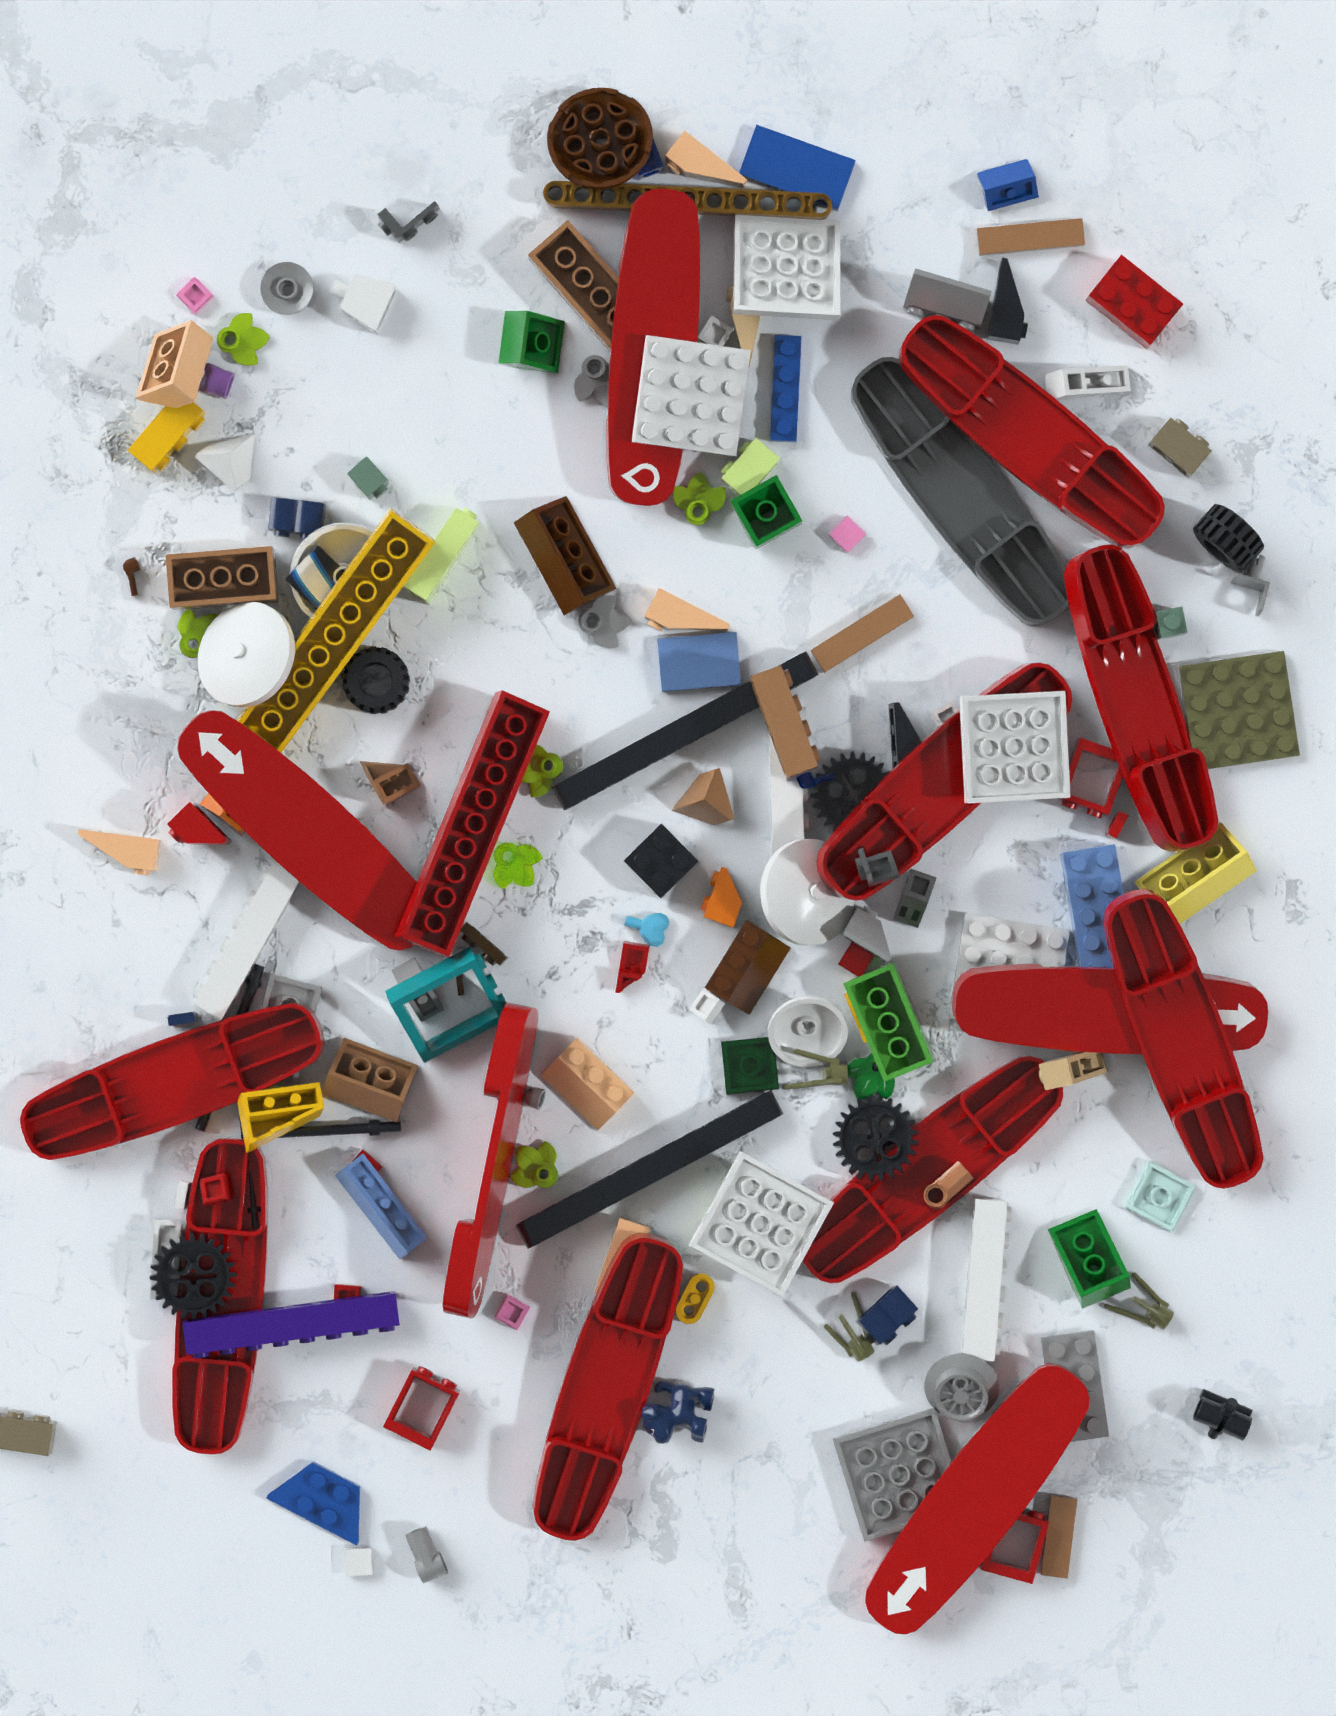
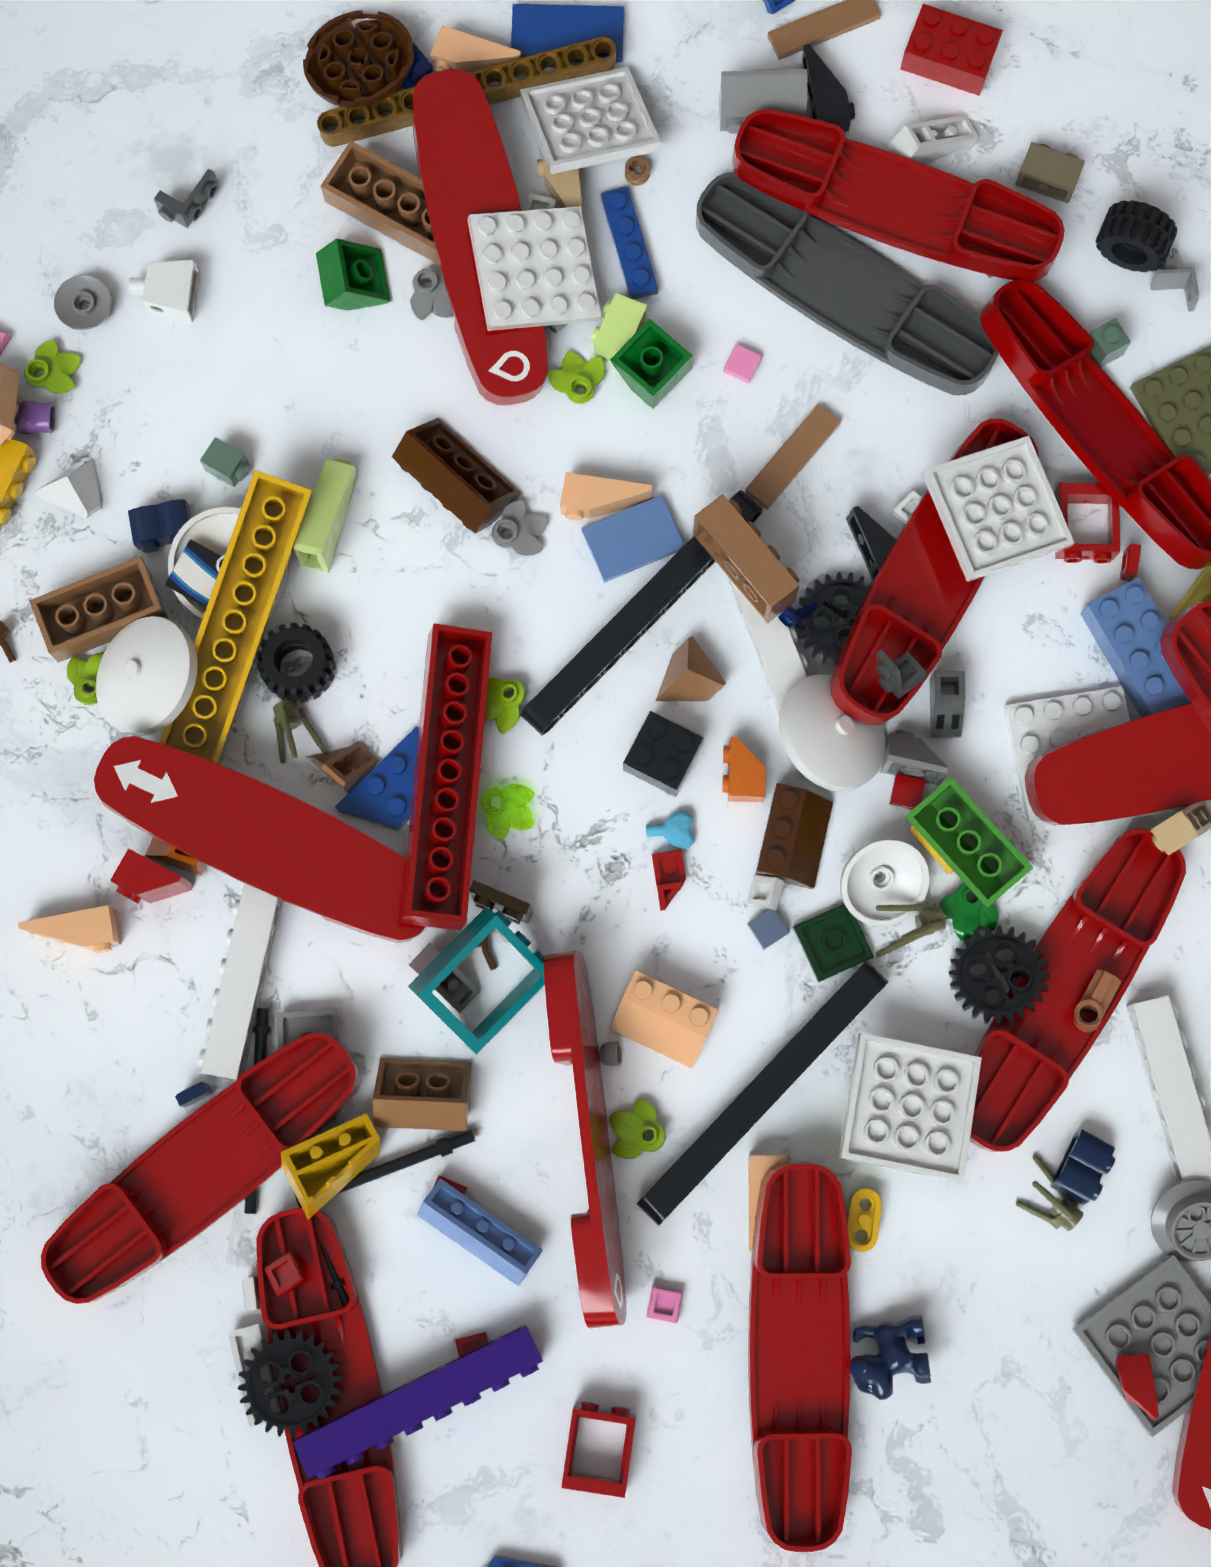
camera: 10 degrees left, 10 degrees down
none -> olive plant [273,700,328,763]
none -> blue wing [335,726,419,830]
none -> medium nougat bush [625,156,650,186]
none -> sand blue tile [747,909,790,950]
none -> red slope [1115,1353,1159,1420]

